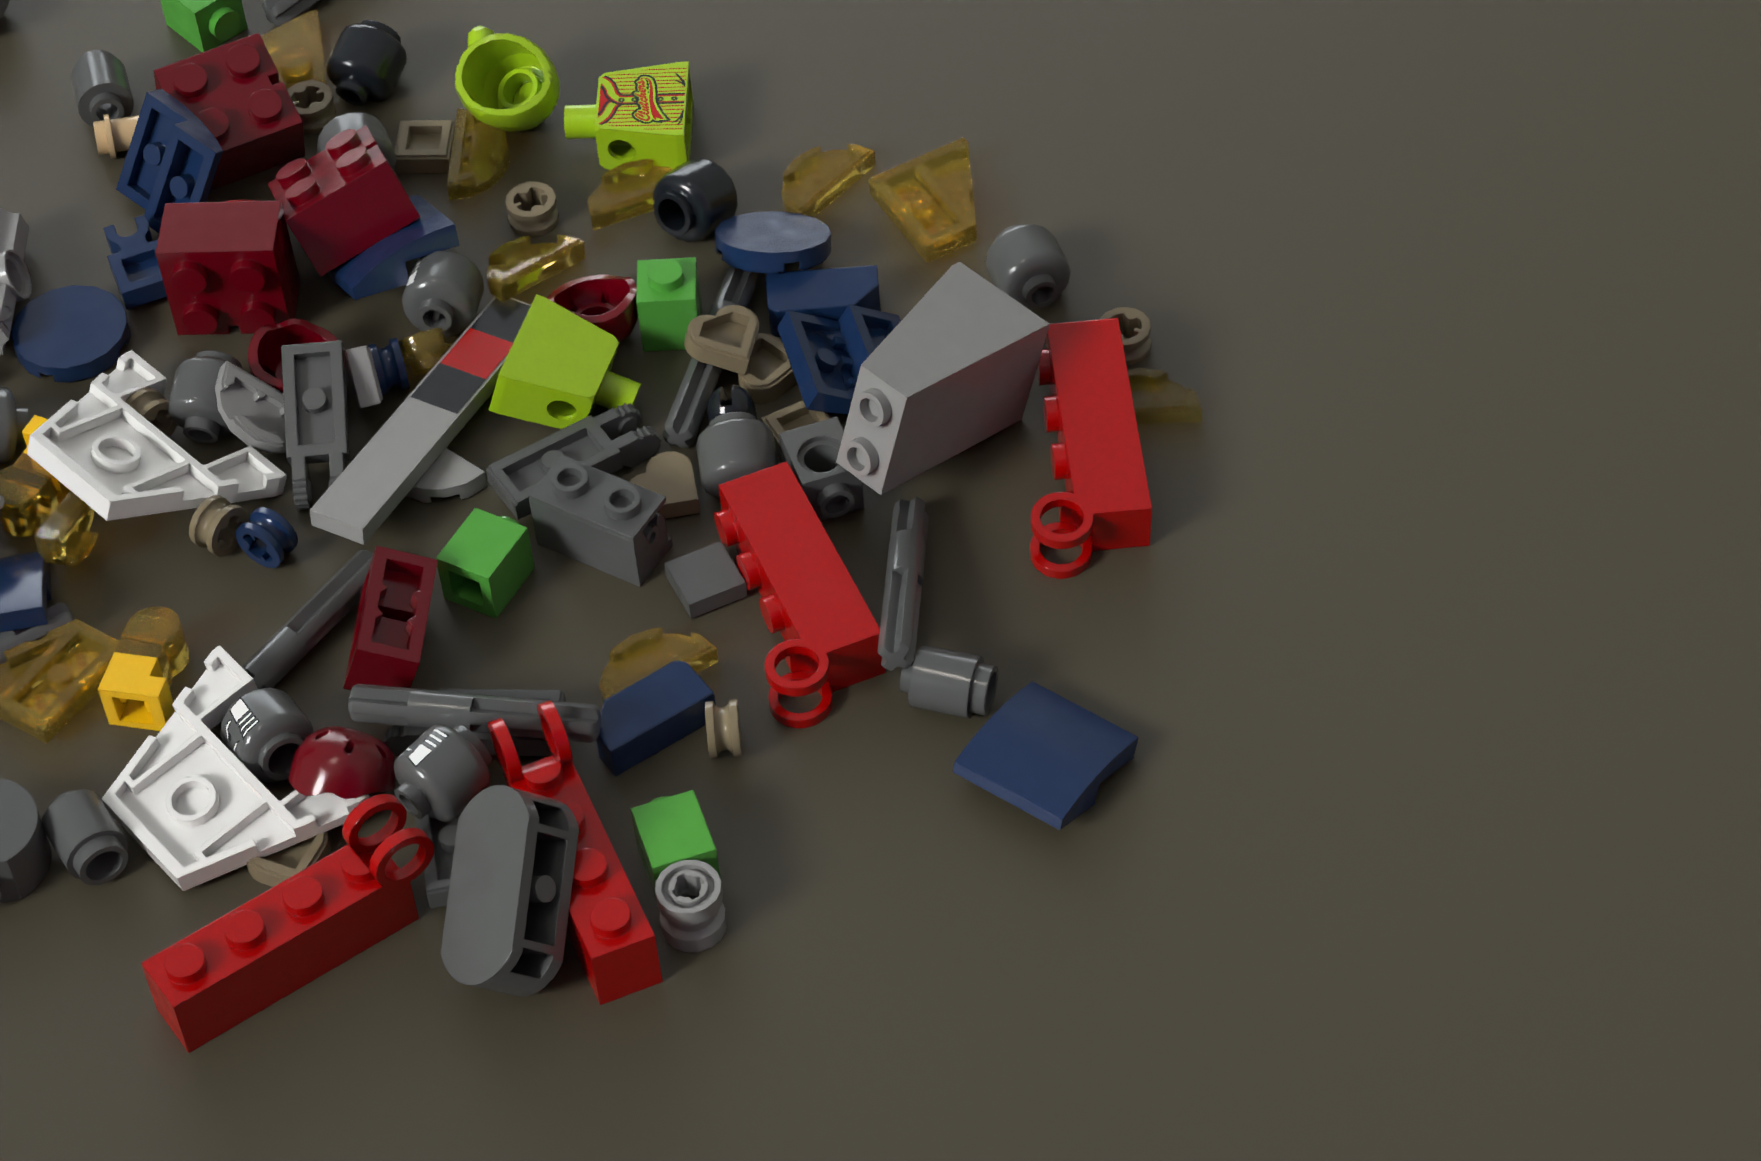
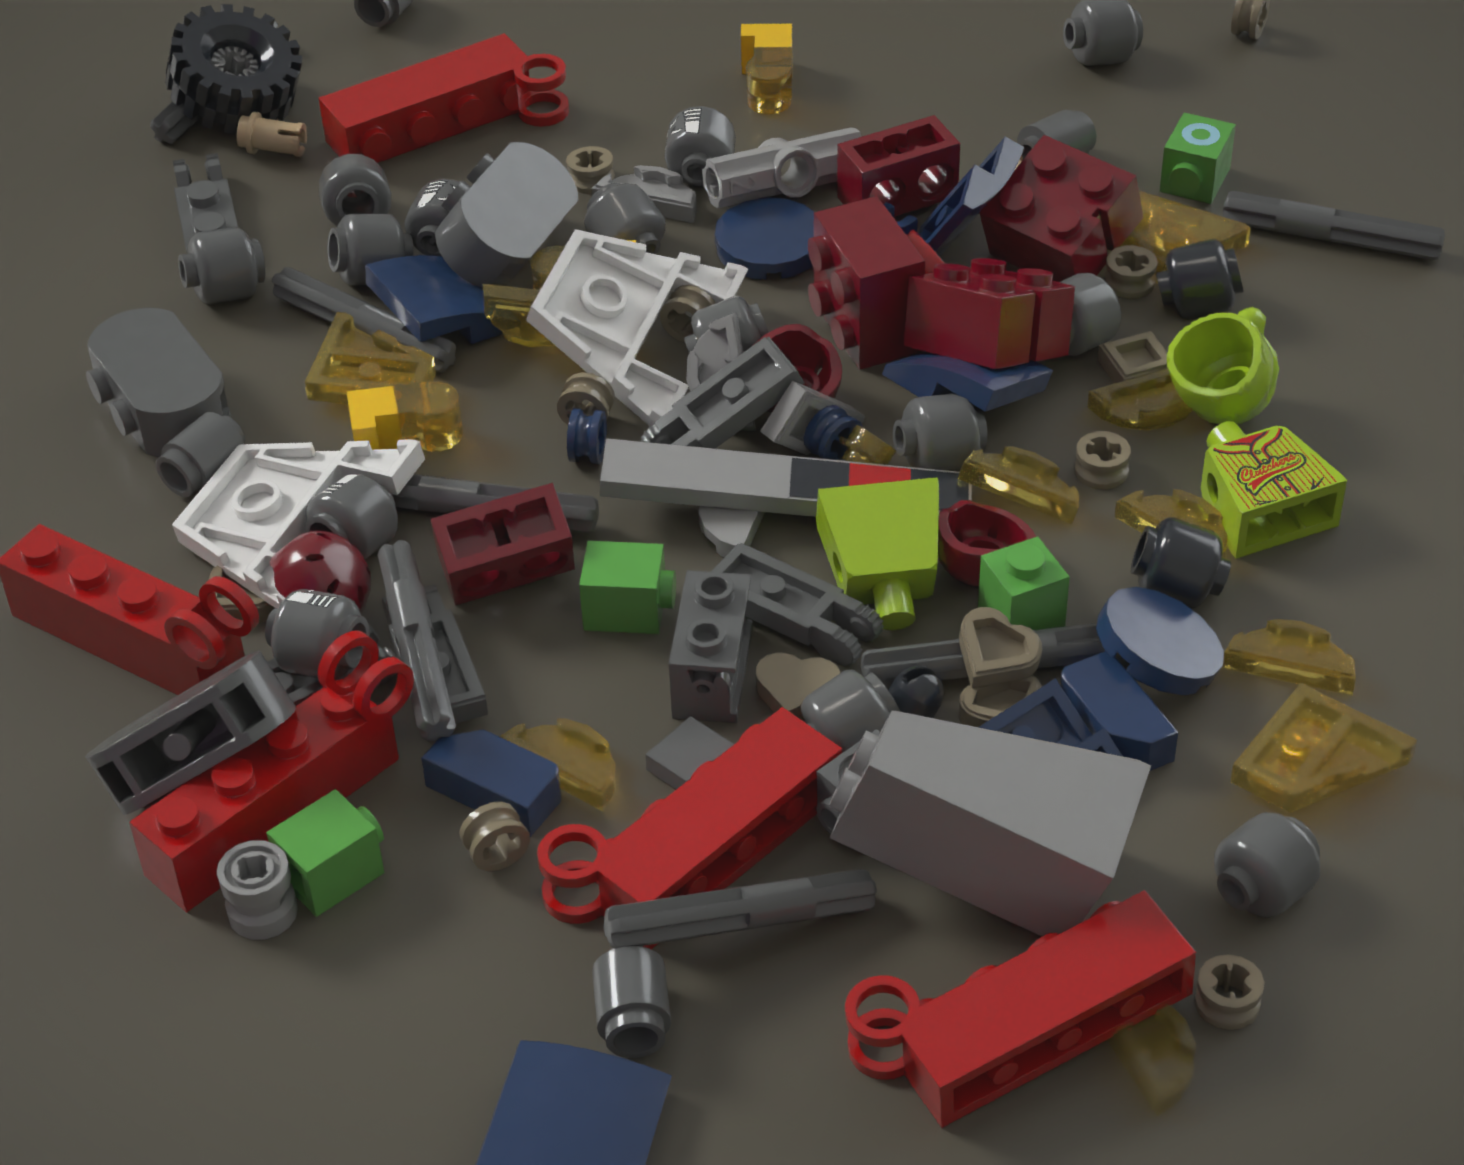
camera: 65 degrees right, 5 degrees down
none -> dark red brick [837,115,961,217]

